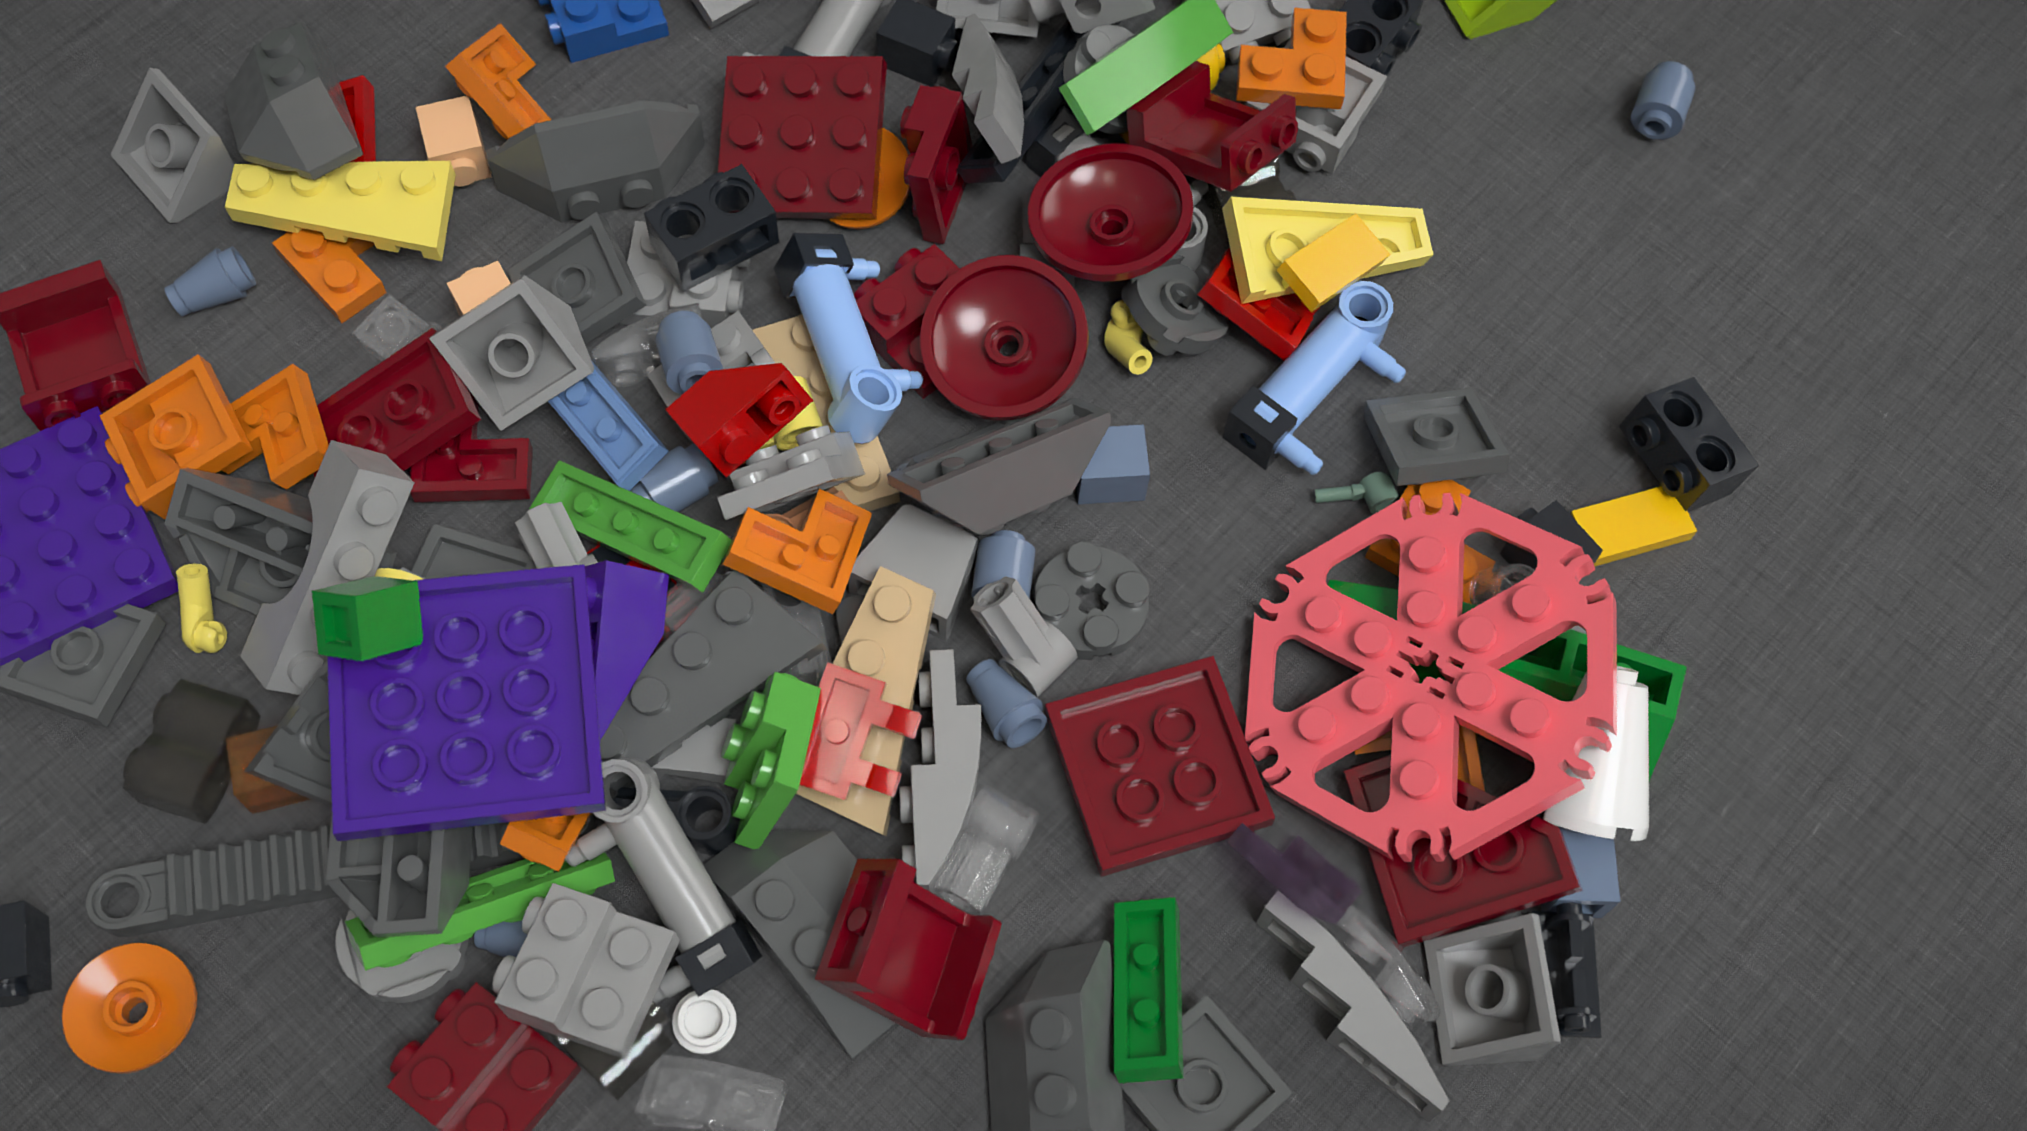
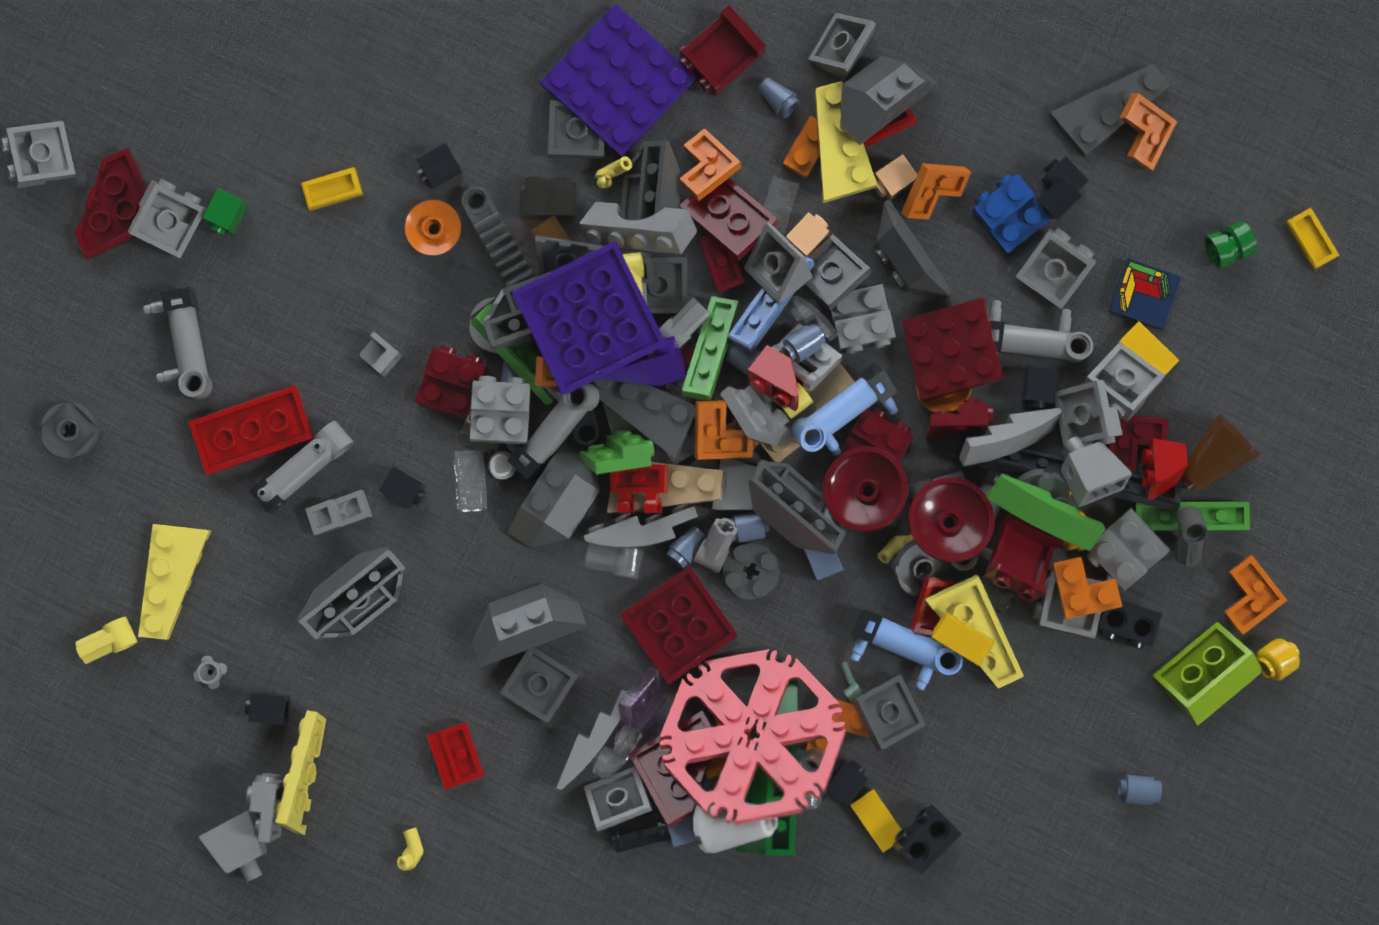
camera: 80 degrees right, 20 degrees up
orange plate [99,354,253,519] -> none
green panel [311,576,423,661] -> none
black brick [644,164,780,292] -> none
dark red panel [814,858,1002,1041] -> none
green plate [1114,897,1183,1084] -> none

